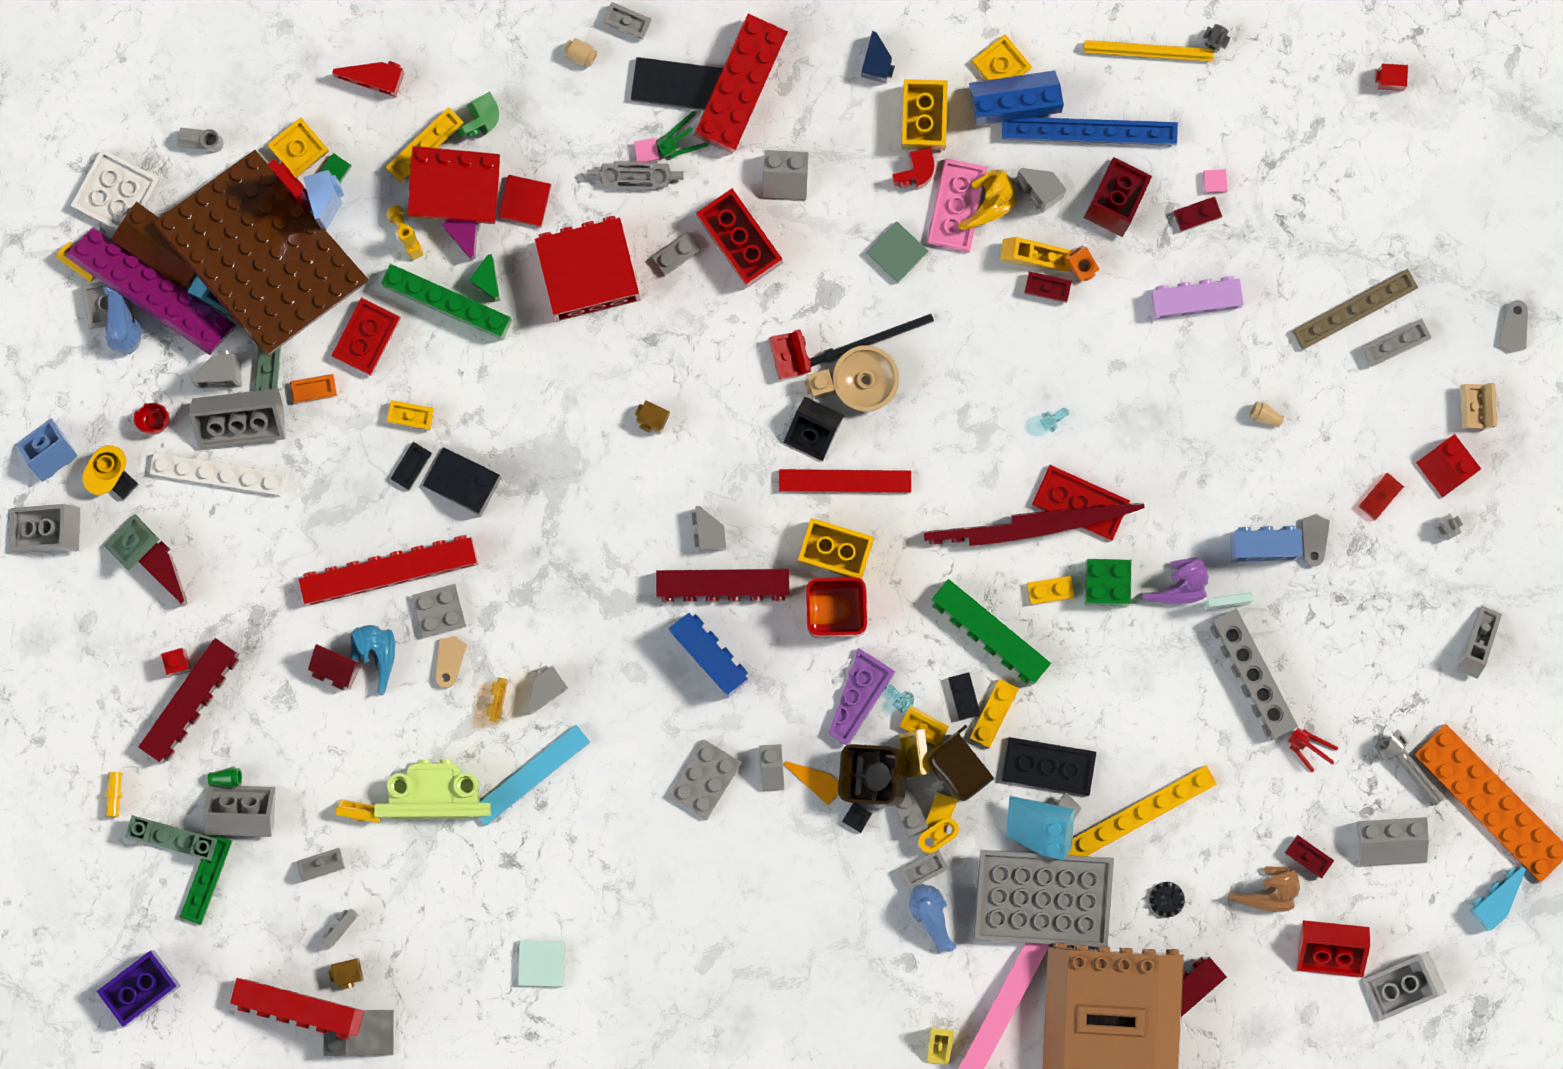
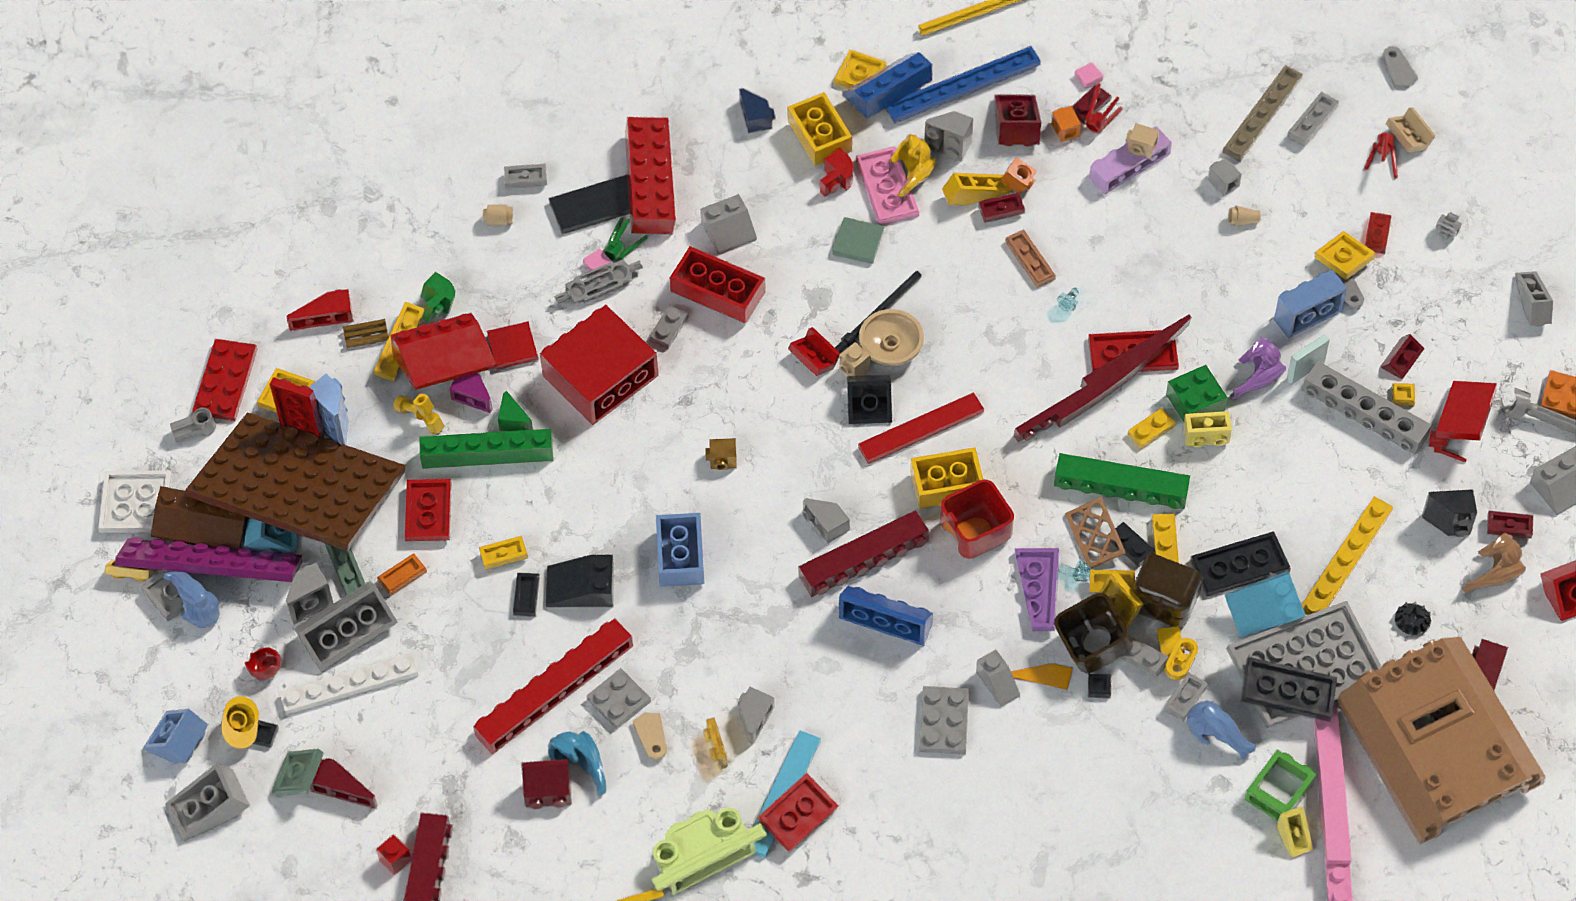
camera: 30 degrees left, 25 degrees down
red slope [1416,434,1481,498] -> none
none -> red plate [192,339,258,421]
none -> pearl gold tile [343,319,389,348]
none -> medium blue brick [656,513,704,587]
none -> red plate [757,773,839,852]
none -> nougat tile [1005,229,1056,288]
none -> orange brick [1051,106,1081,143]
none -> medium nougat window [1065,497,1126,570]
none -> red plant [1084,83,1123,134]
none -> tan brick [1125,123,1160,158]
none -> light yellow brick [1183,411,1232,447]
none -> light grey brick [1208,158,1242,196]
none -> black tile [1240,657,1337,722]
none -> bright green window [1245,749,1316,821]
none -> yellow plate [1314,231,1375,280]
none -> red plant [1364,133,1398,179]
none -> dark red slope [1380,334,1425,379]
none -> yellow tile [1392,383,1415,406]
none -> black slope [1422,489,1477,537]
none -> red tile [1436,381,1497,441]

